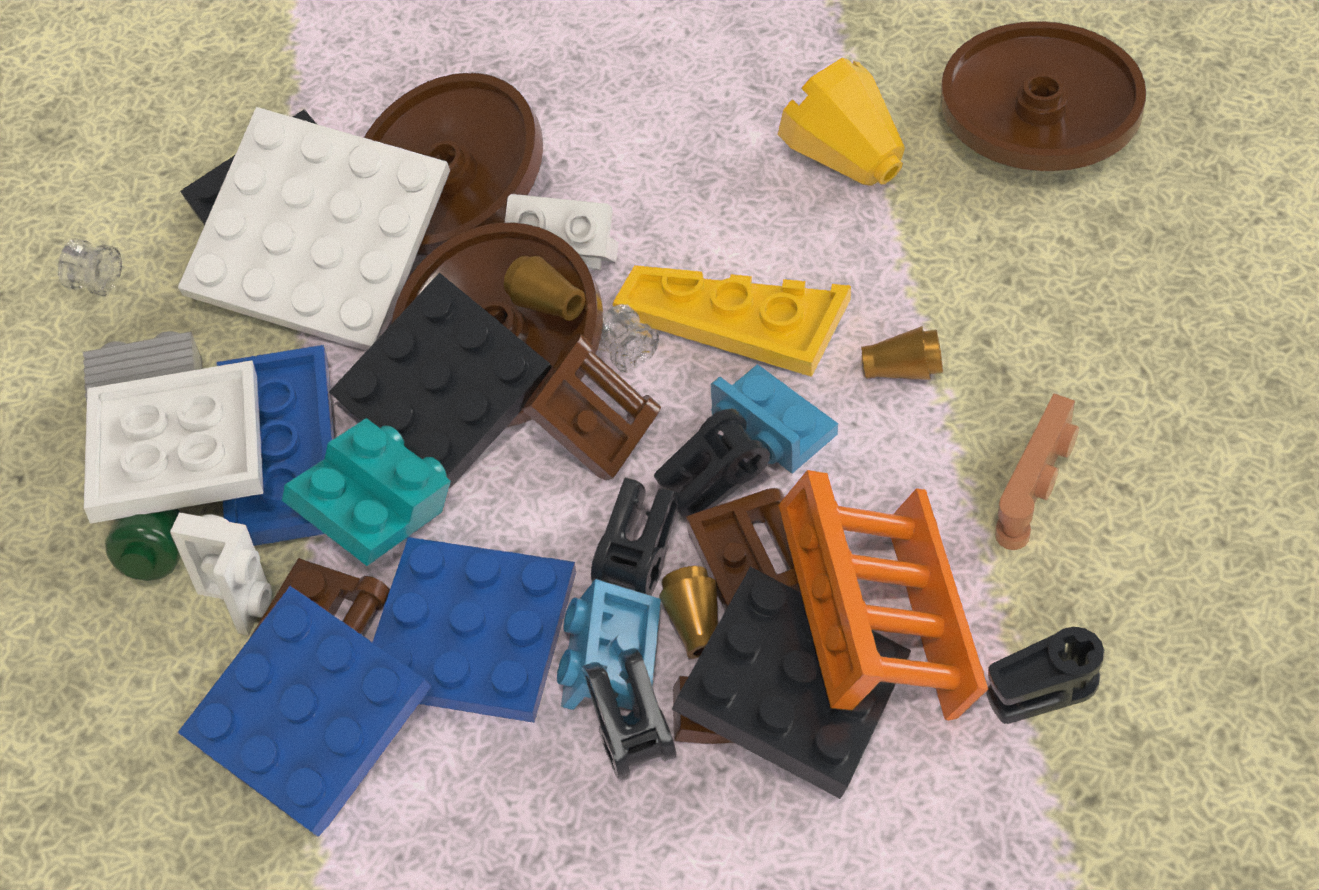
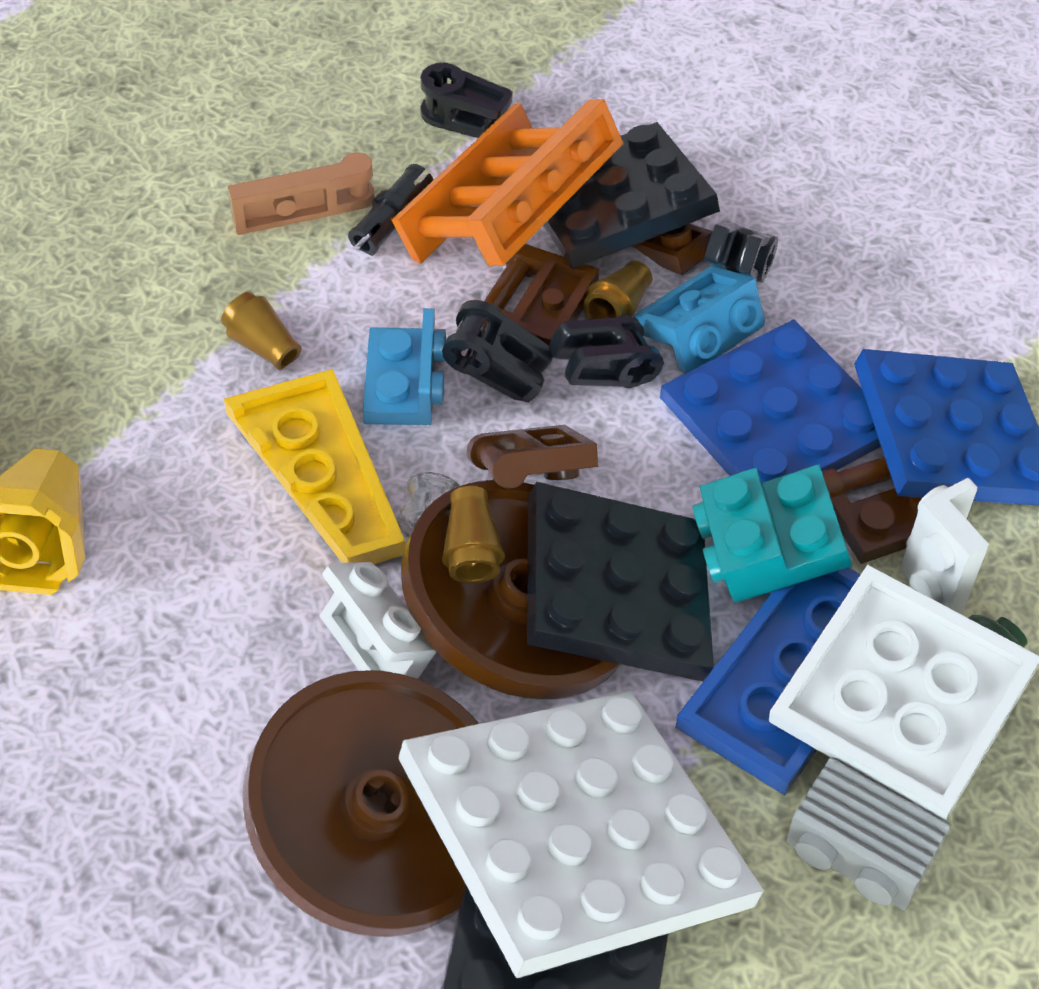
camera: 140 degrees left, 0 degrees up
none -> black pin [348,164,434,256]

